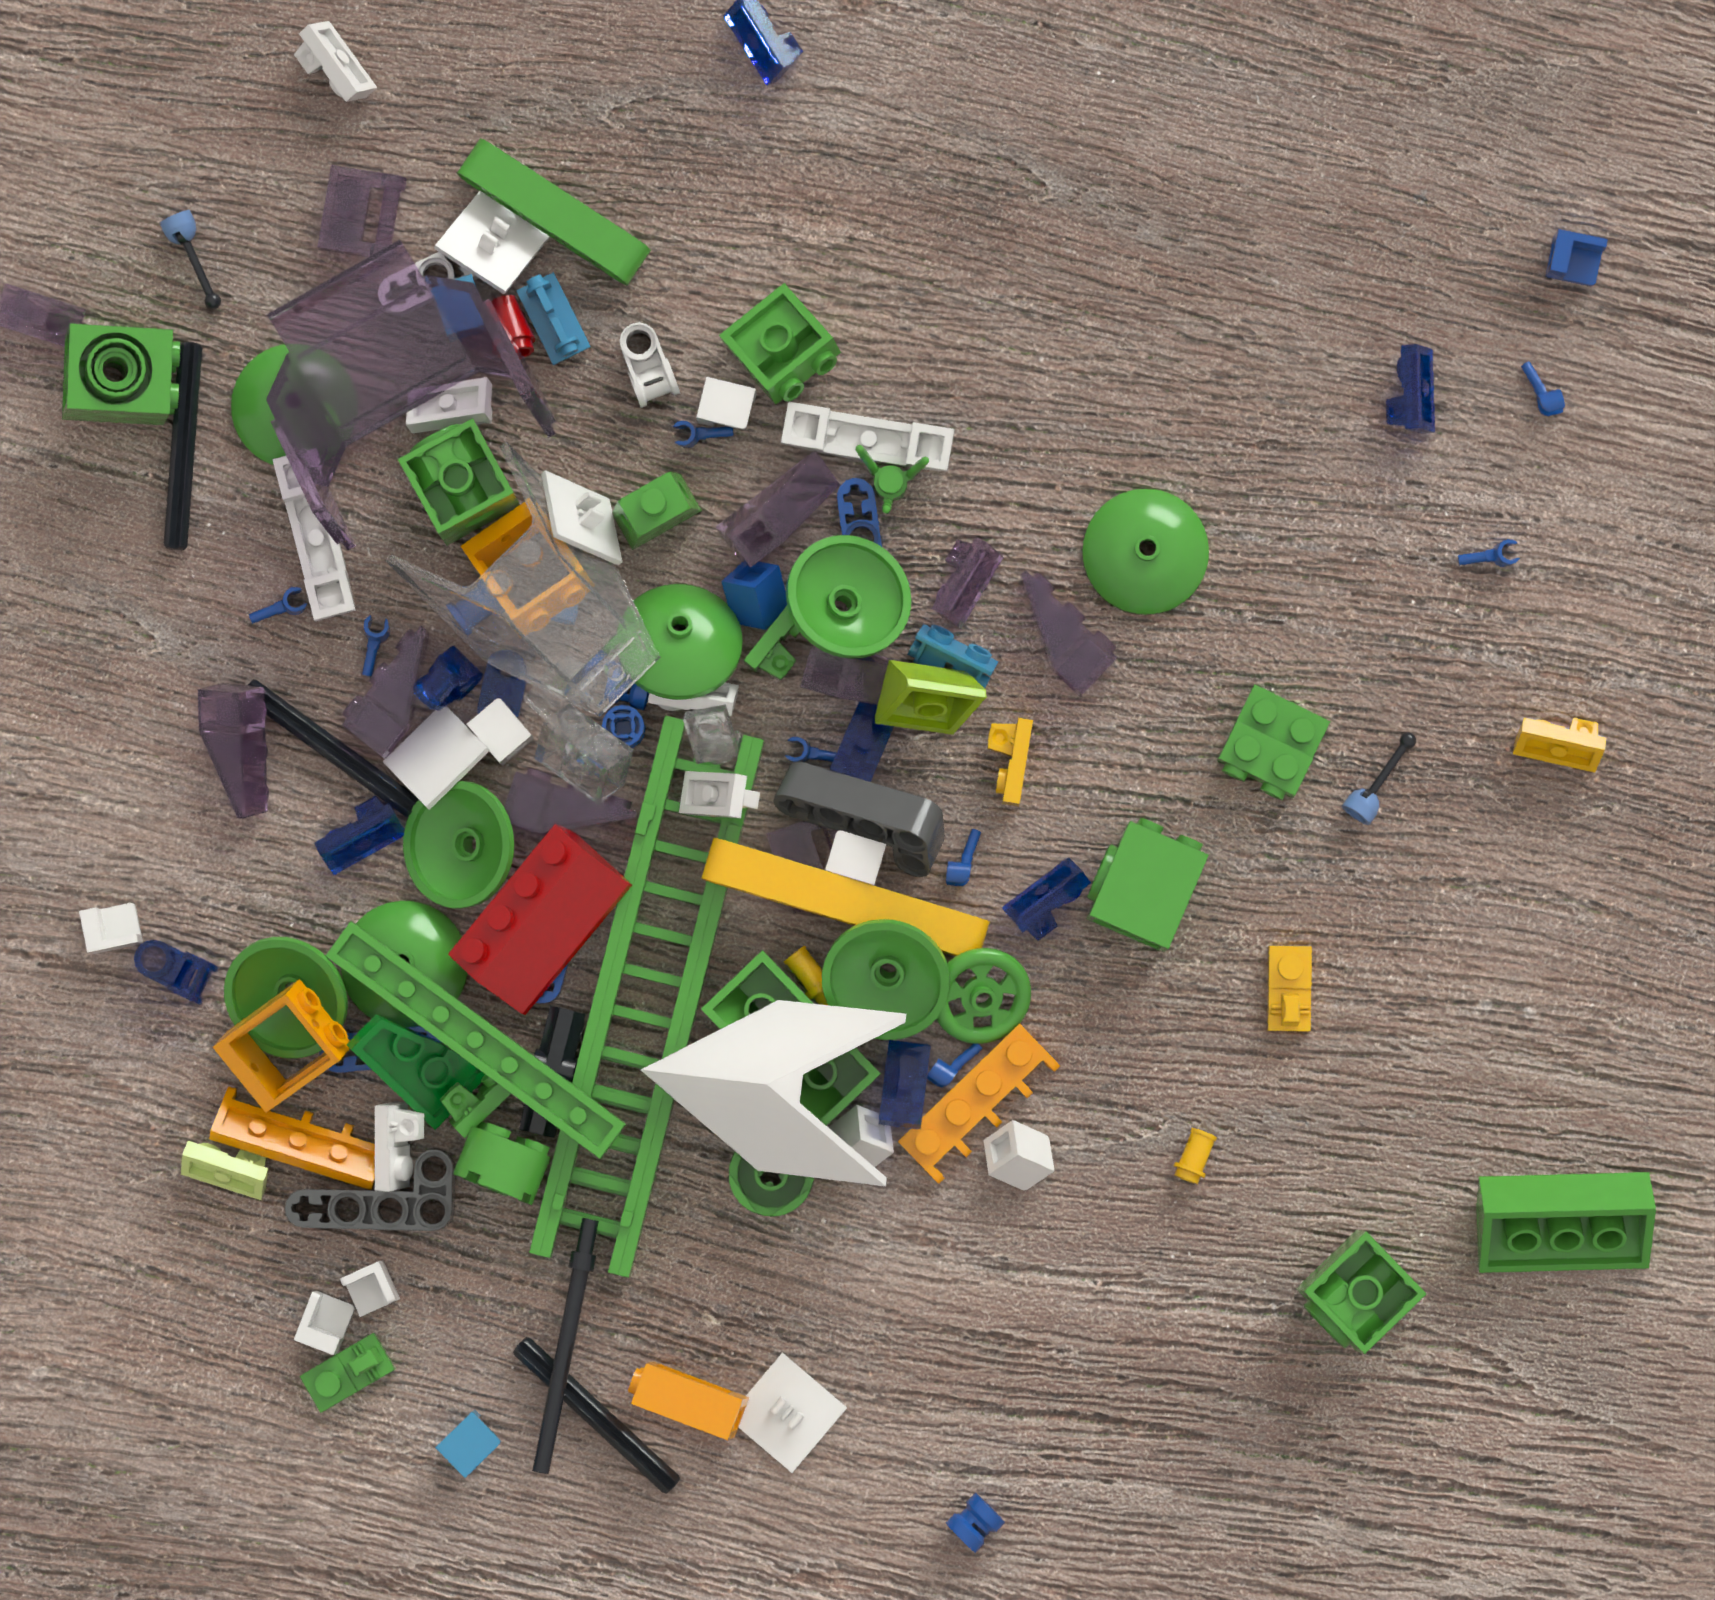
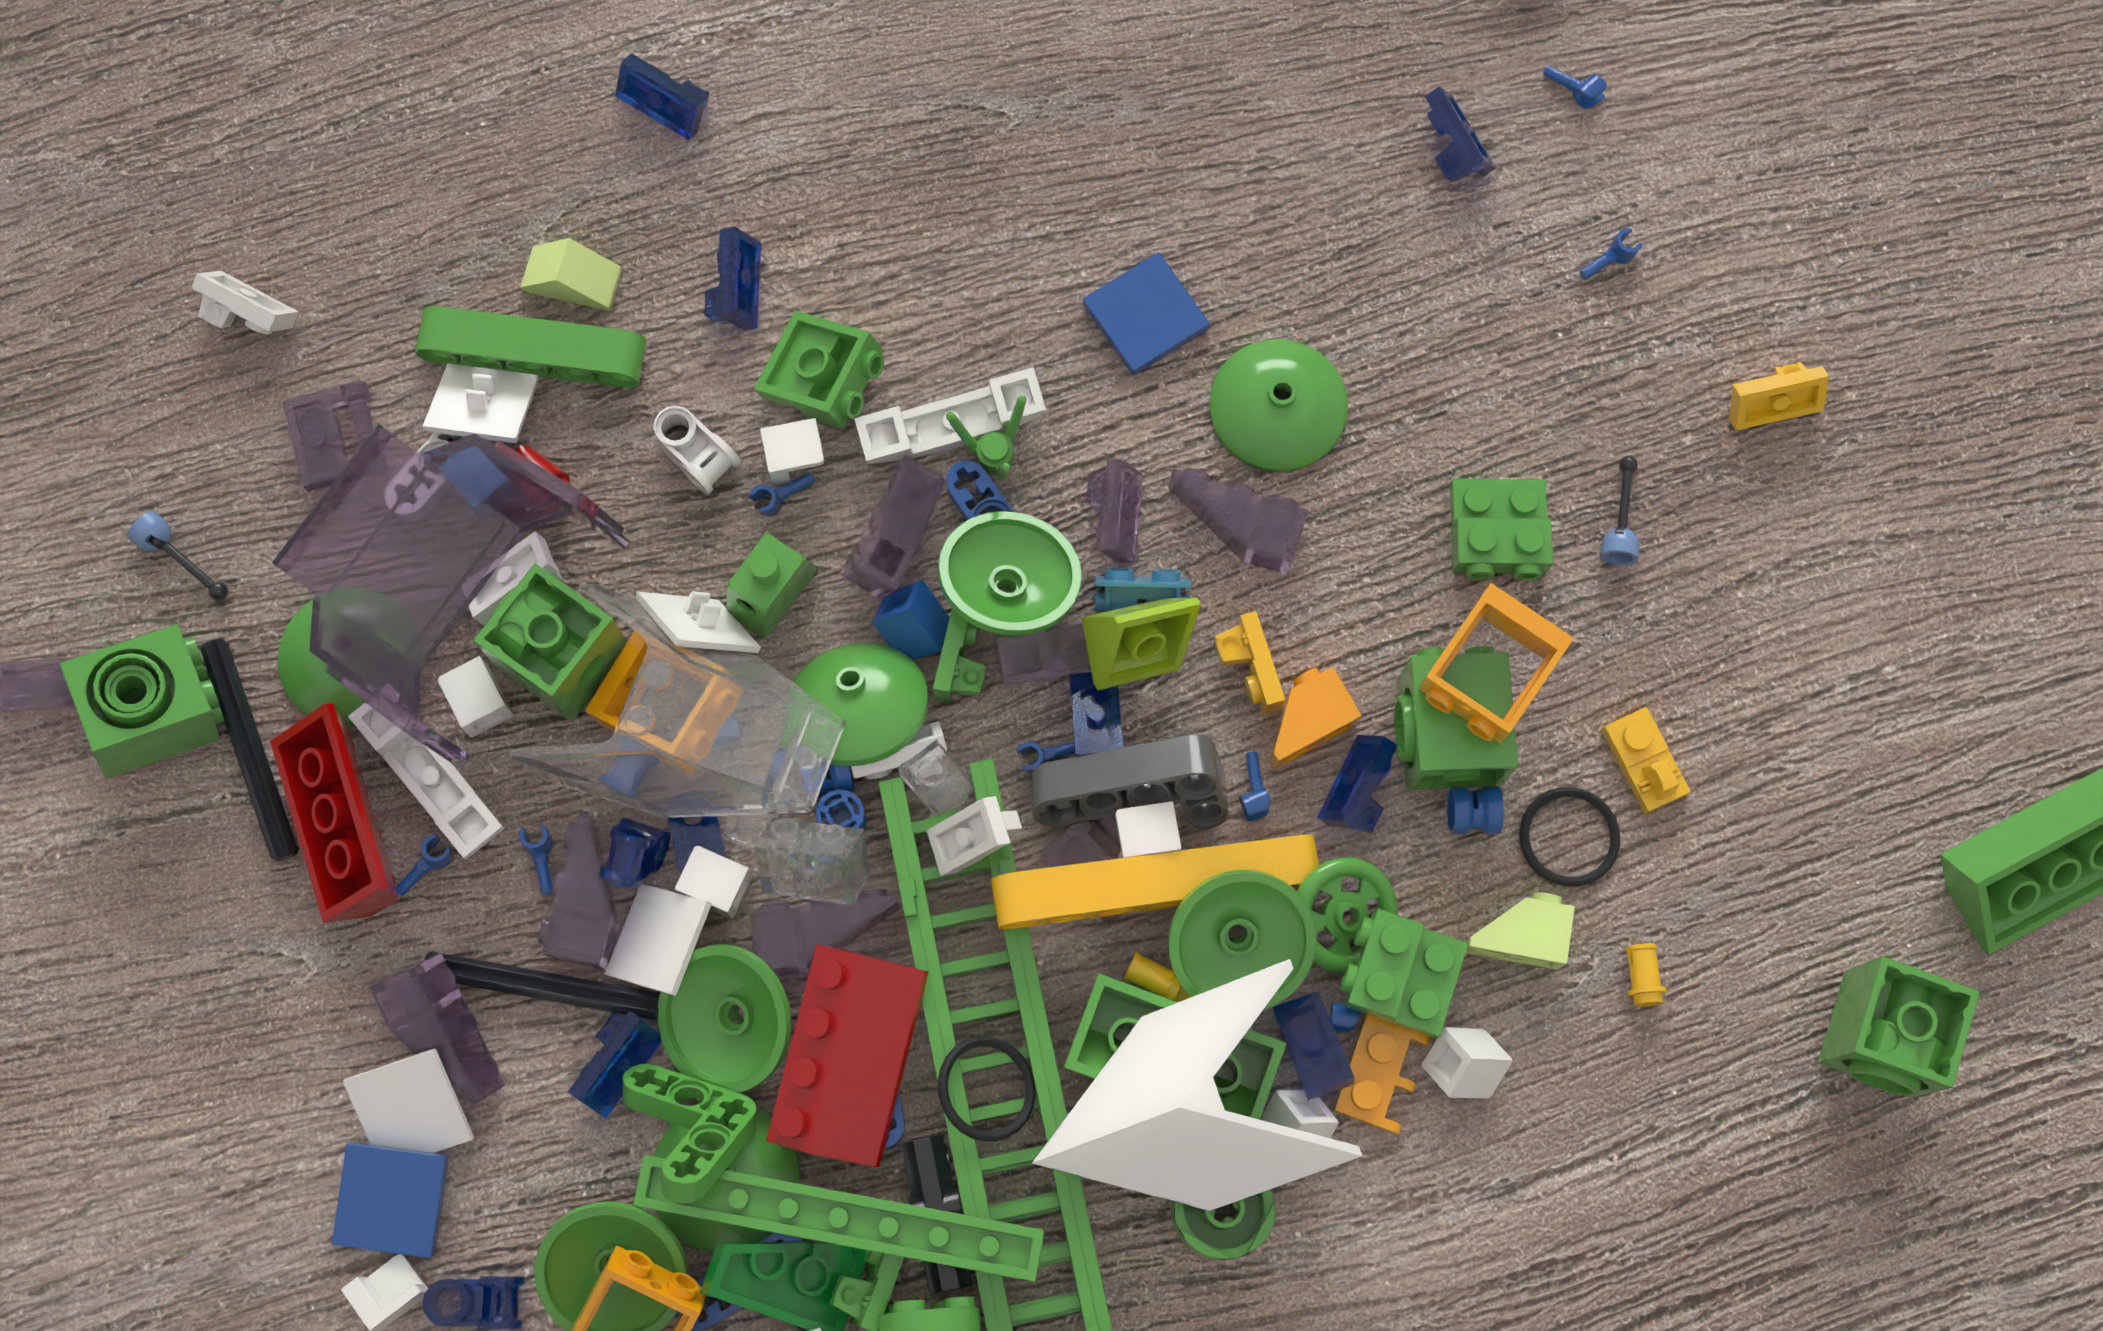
camera: 30 degrees left, 10 degrees down
dark azure hinge [516,272,591,366] -> none
none -> red slope [270,703,399,923]
none -> blue tile [331,1142,449,1258]
none -> white piece [343,1048,474,1153]
none -> white panel [438,656,514,738]
none -> yellowish green slope [520,238,622,311]
none -> bright green beam [623,1064,757,1204]
none -> clear blue hinge [704,226,761,331]
none -> black tyre [938,1036,1036,1142]
none -> blue tile [1082,252,1210,376]
none -> light orange slope [1269,667,1362,770]
none -> bright green plate [1339,909,1469,1039]
none -> light orange window [1419,583,1574,744]
none -> blue wheel [1447,786,1504,834]
none -> yellowish green slope [1465,892,1575,970]
none -> black tyre [1519,787,1620,887]

